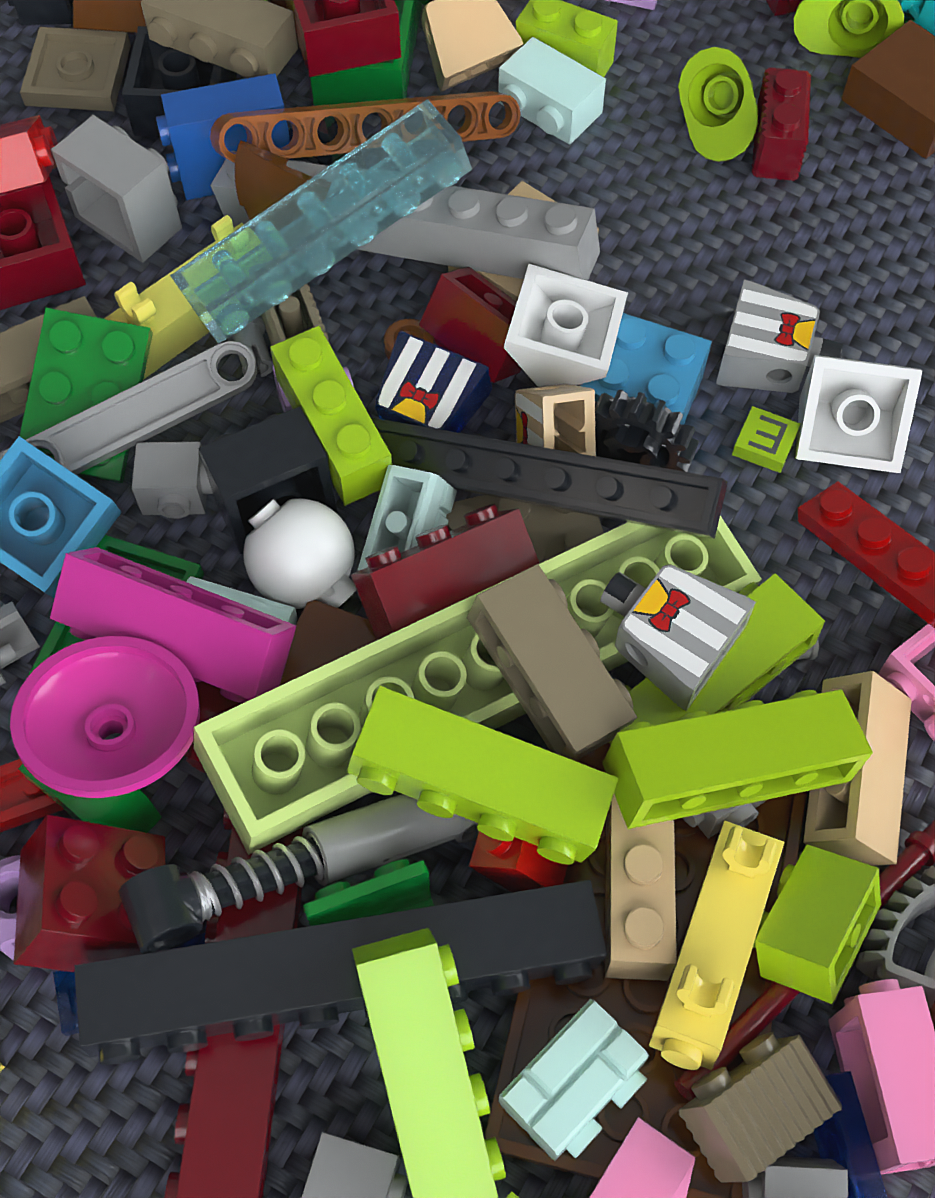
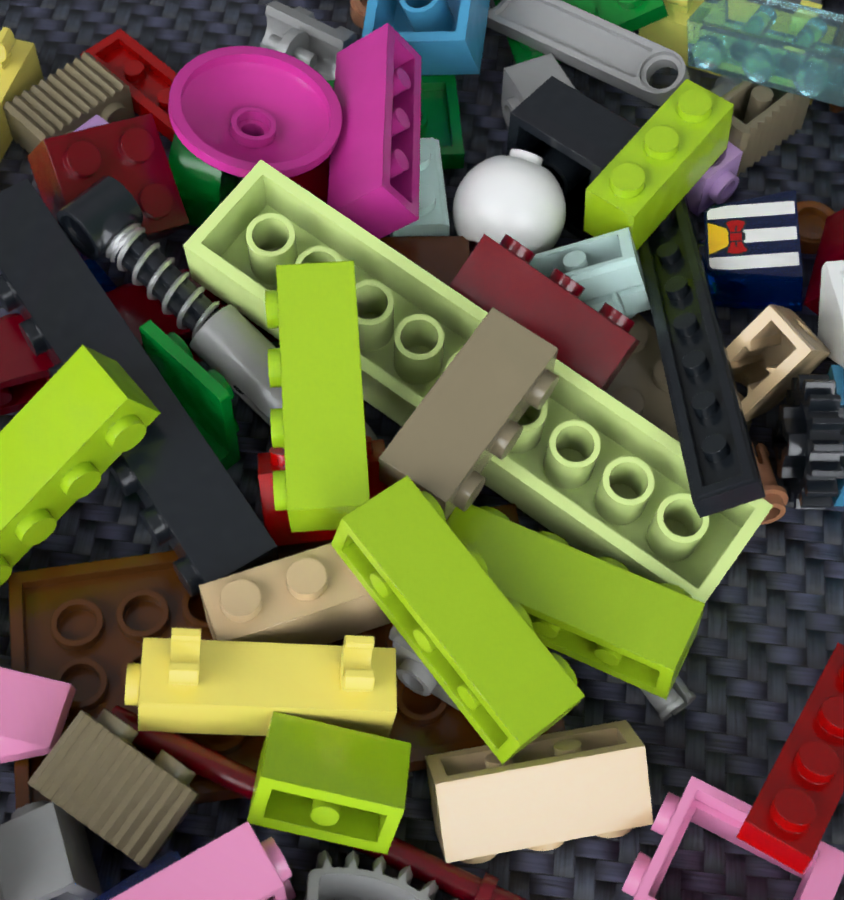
camera: 65 degrees right, 5 degrees down
light aqua brick [499,999,649,1161] -> none
torso [600,565,756,711] -> none

